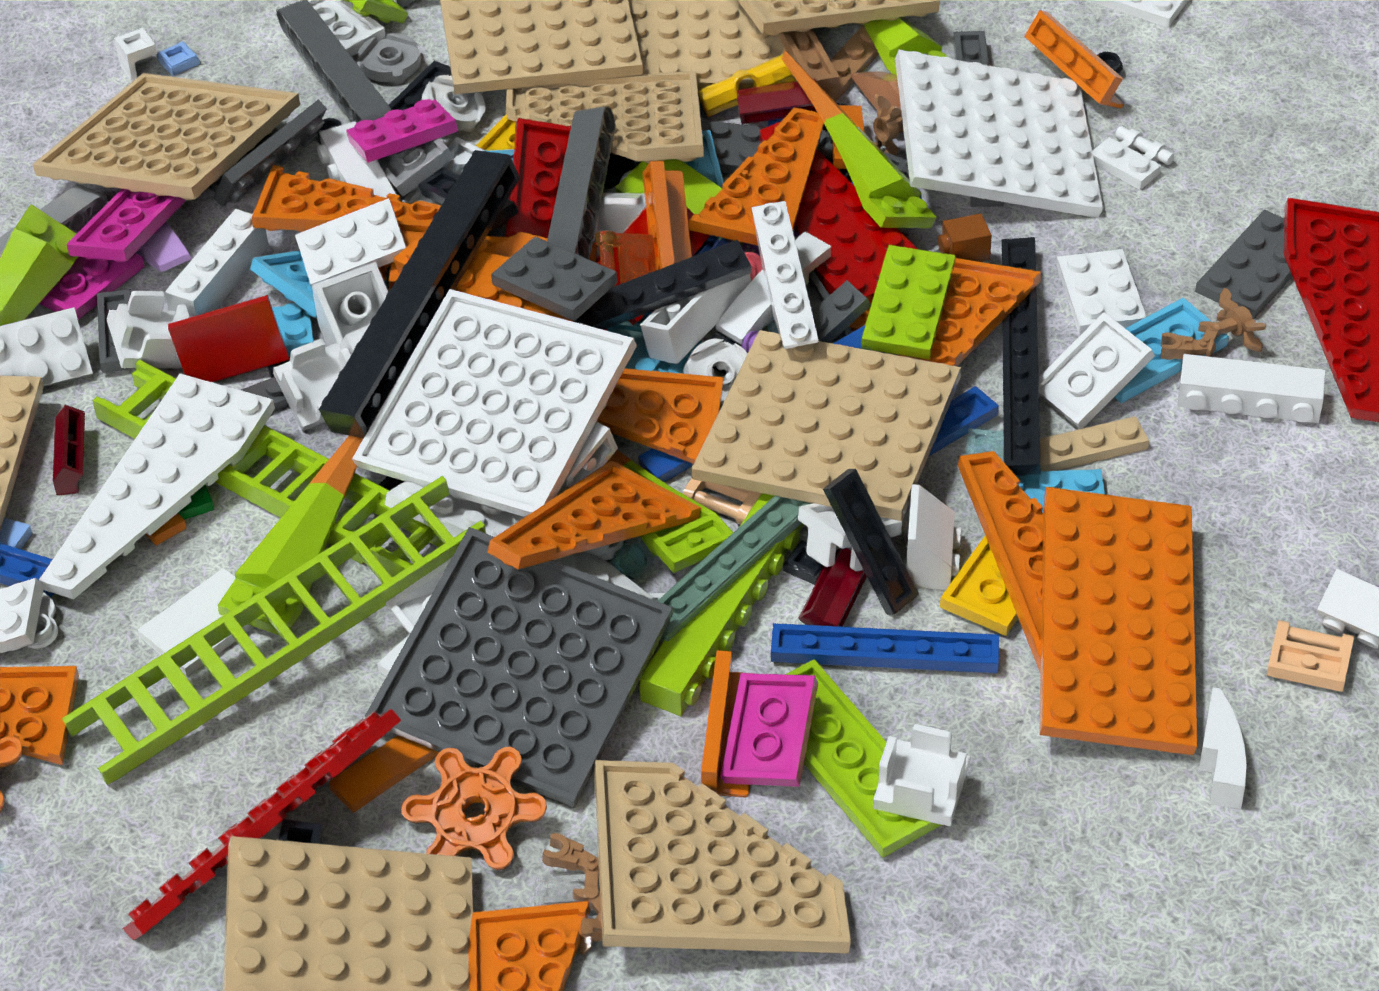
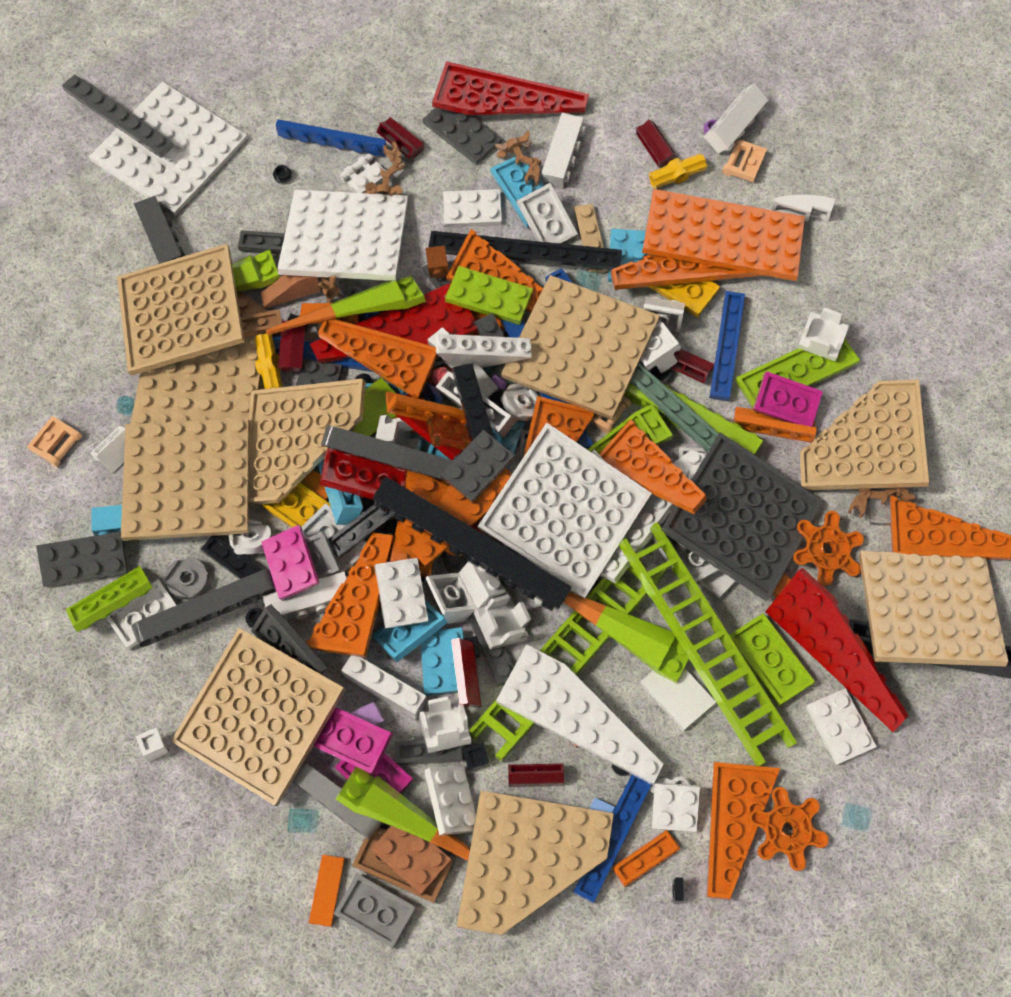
camera: 85 degrees left, 20 degrees up
light blue tile [157,42,200,76] -> none
black tile [823,469,919,615] -> none
orange panel [1024,10,1124,109] -> none
none -> blue plate [275,119,387,156]
none -> clear light blue tile [287,809,312,833]
none -> medium nougat piece [365,142,405,196]
none -> dark red piece [376,117,424,159]
none -> black plate [463,742,490,771]
none -> dark red piece [636,119,677,168]
none -> yellow piece [649,154,707,189]
none -> lime plate [729,613,815,707]
none -> white plate [806,688,877,766]

